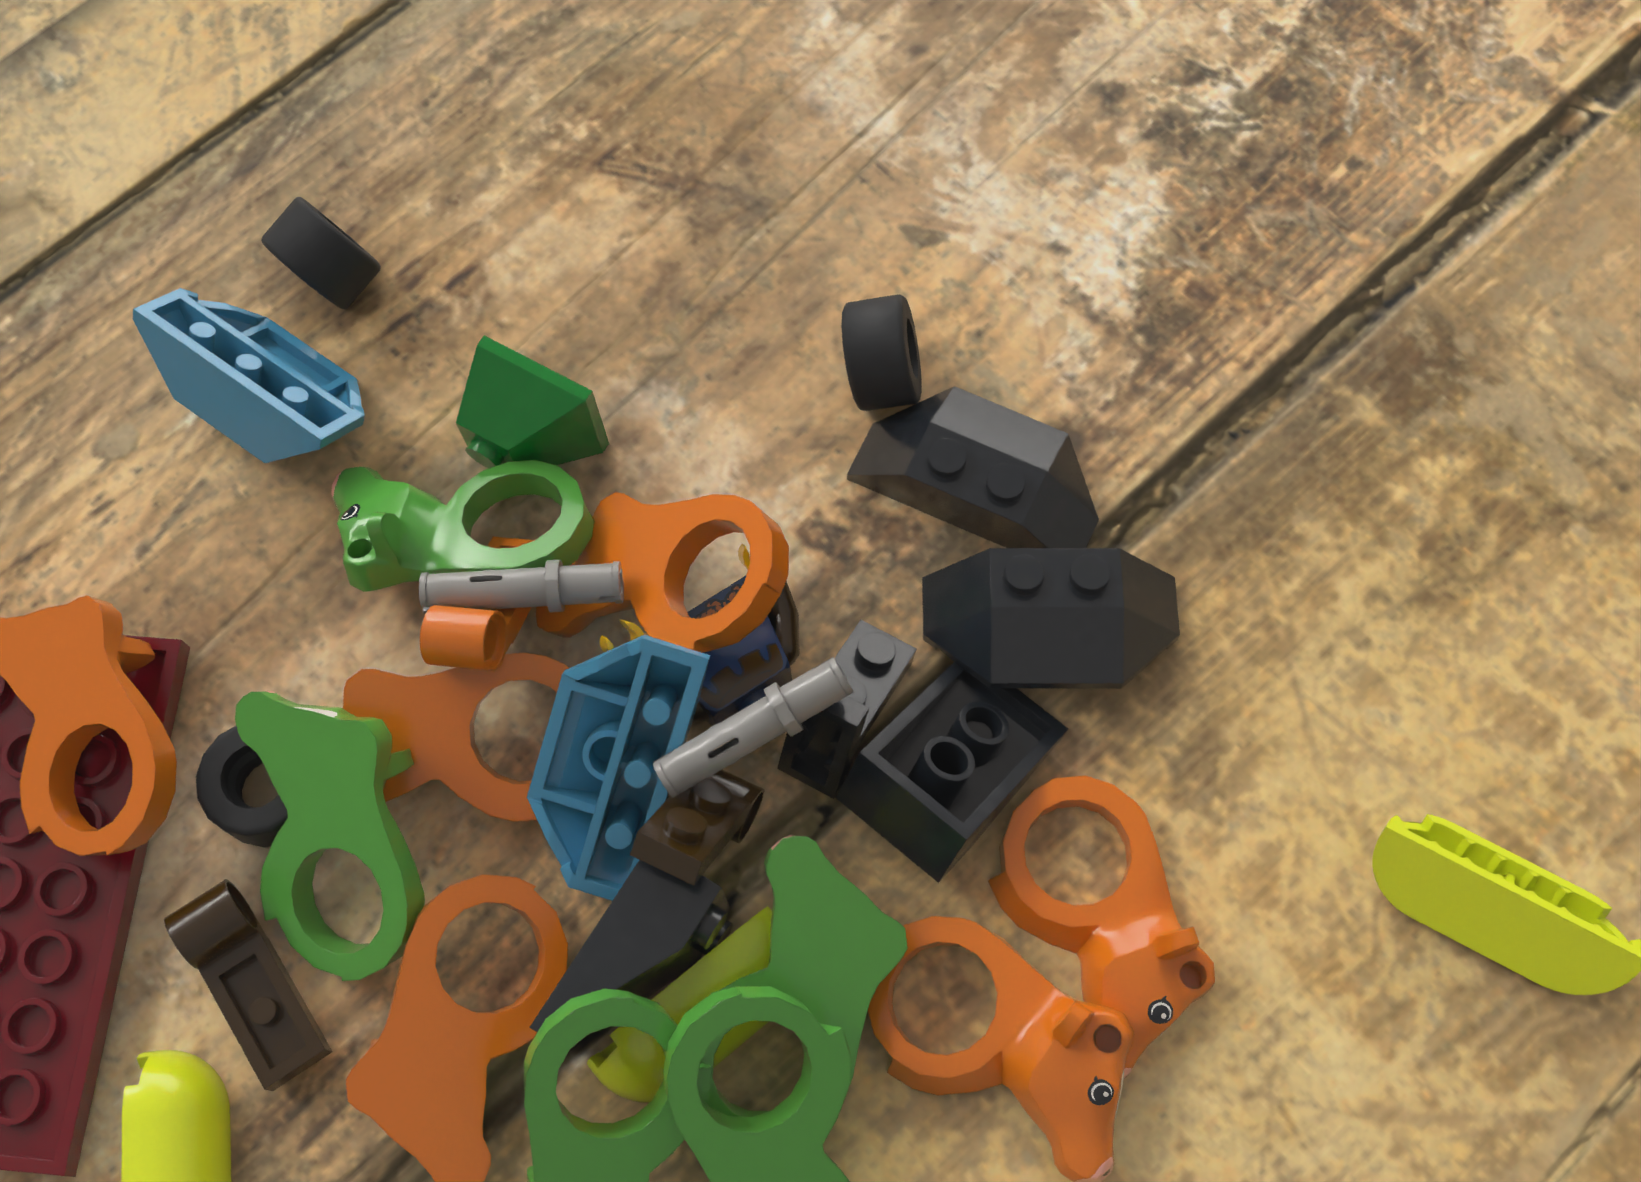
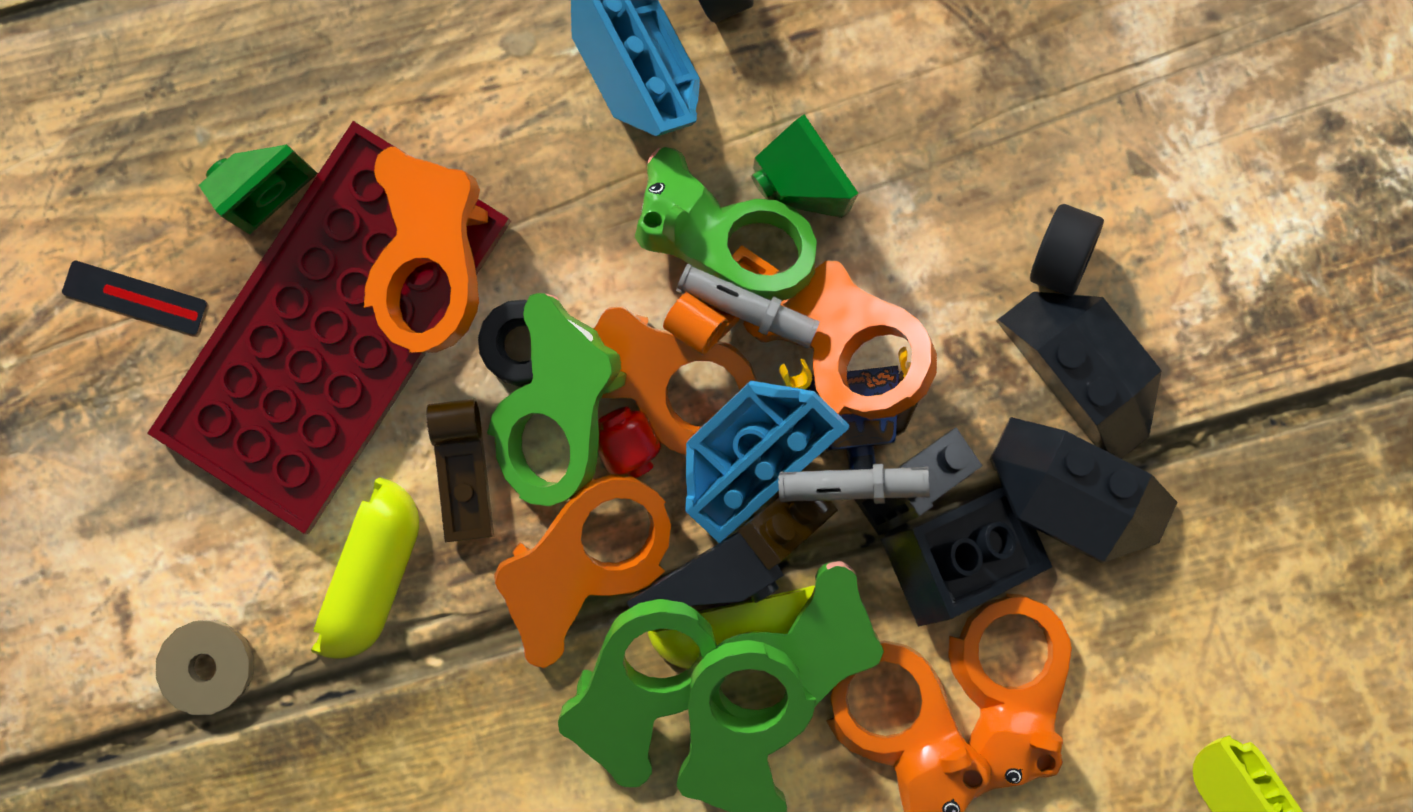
camera: 20 degrees right, 15 degrees up
none -> red head [598,406,661,478]

